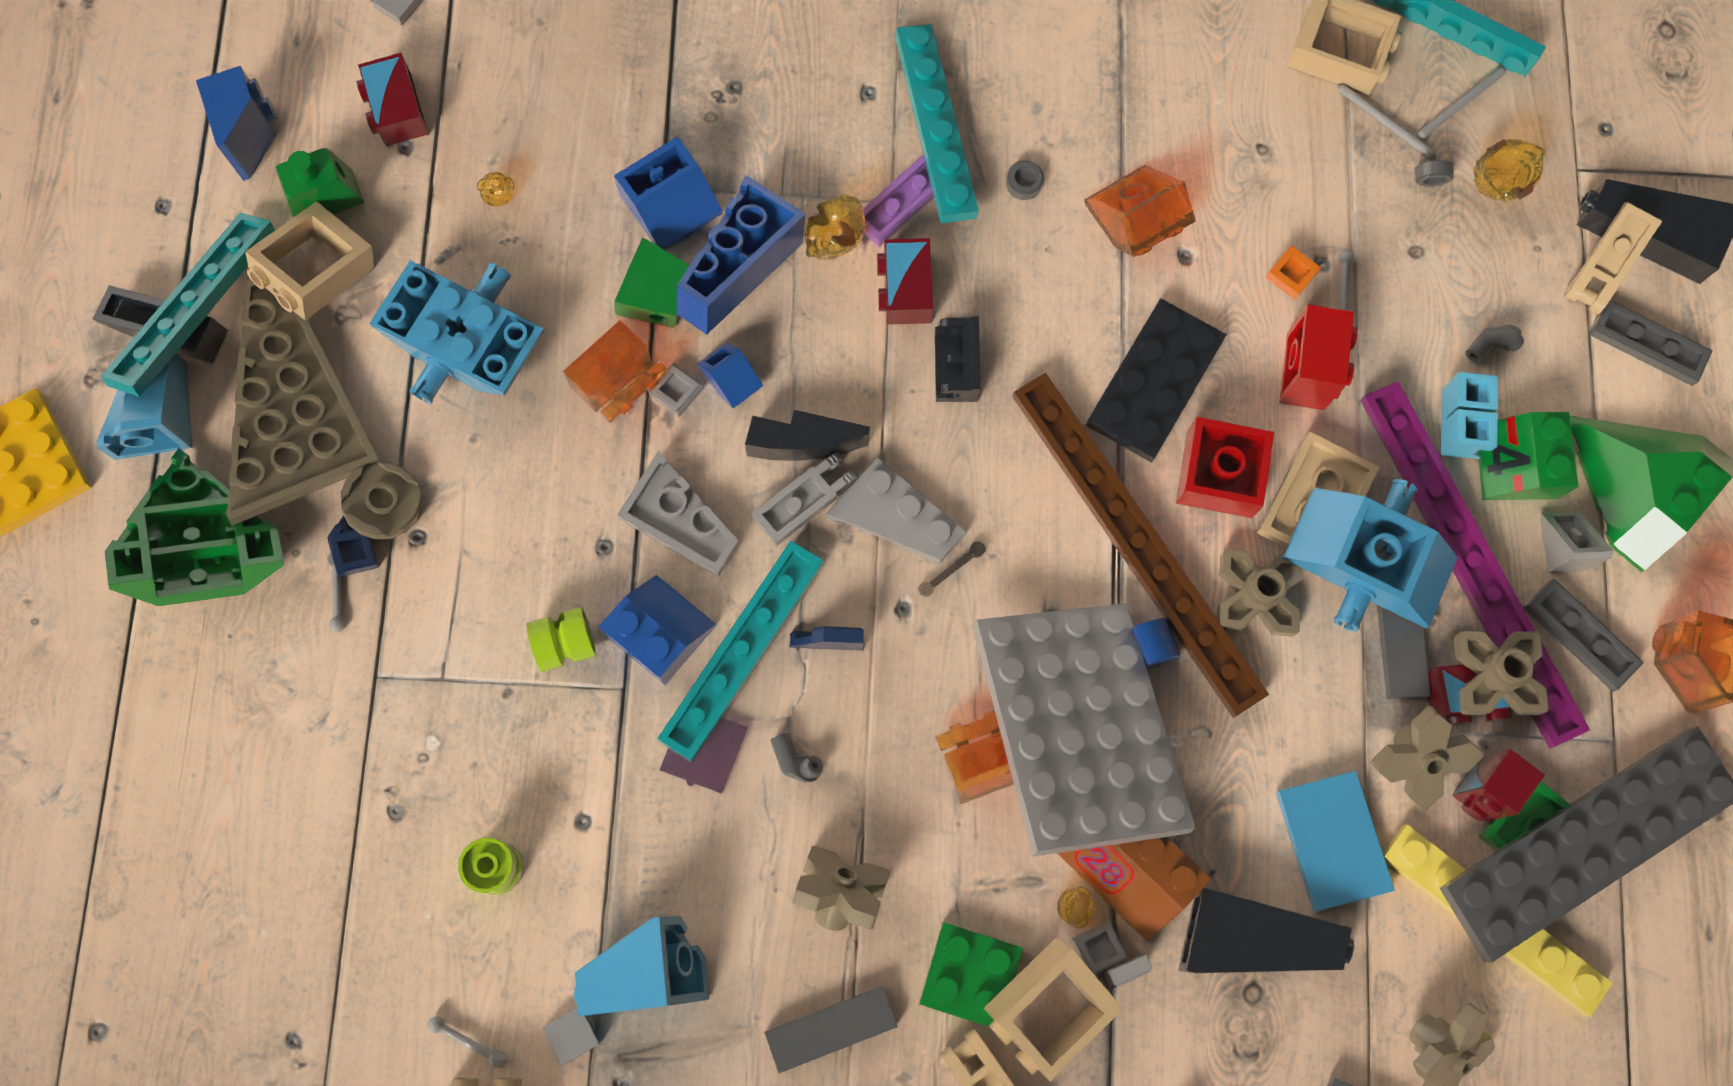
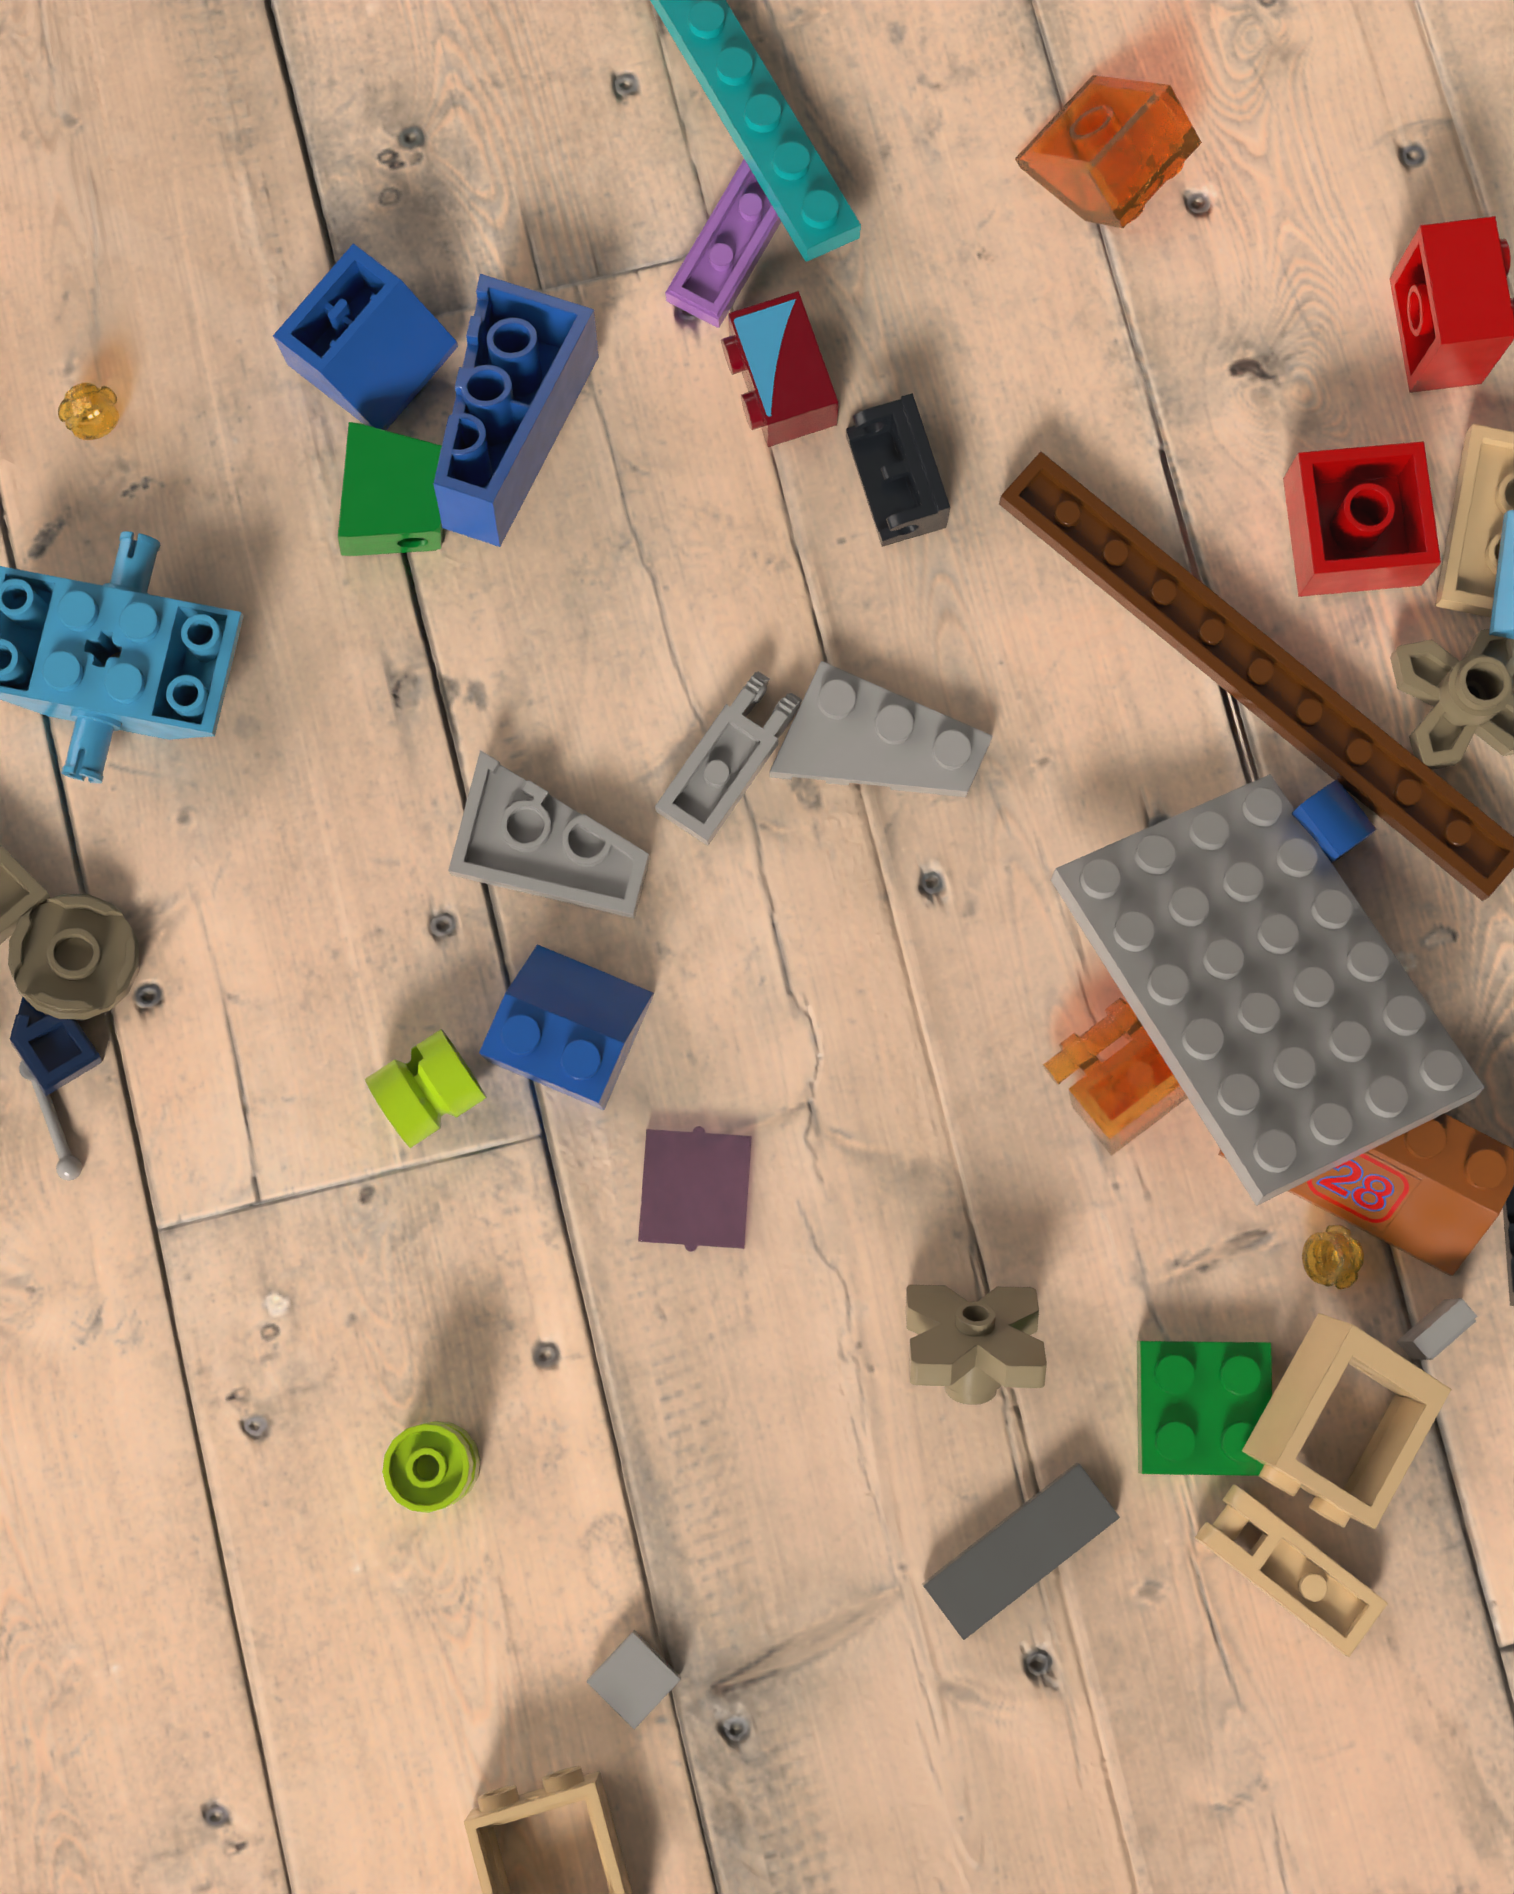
camera: 10 degrees left, 5 degrees up
light grey hinge [427,1016,507,1068] -> none
clear orange brick [563,320,667,423] -> none
dark azure slope [574,916,709,1016] -> none
light grey tile [648,363,703,417] -> none
teal plate [657,540,824,763] -> none
blue brick [697,342,763,409] -> none
black slope [745,410,870,461] -> none
dark grey arm [770,733,823,783] -> none
dark blue tile [790,626,864,651] -> none
clear yellow hair [805,194,865,260] -> none
clear smoke hinge [918,541,986,597] -> none
dark grey tile [1006,161,1044,200] -> none
light grey tile [1071,920,1128,975] -> none
black plate [1085,298,1227,463] -> none
orange plate [1265,245,1321,300] -> none
light grey hinge [1339,250,1354,311] -> none

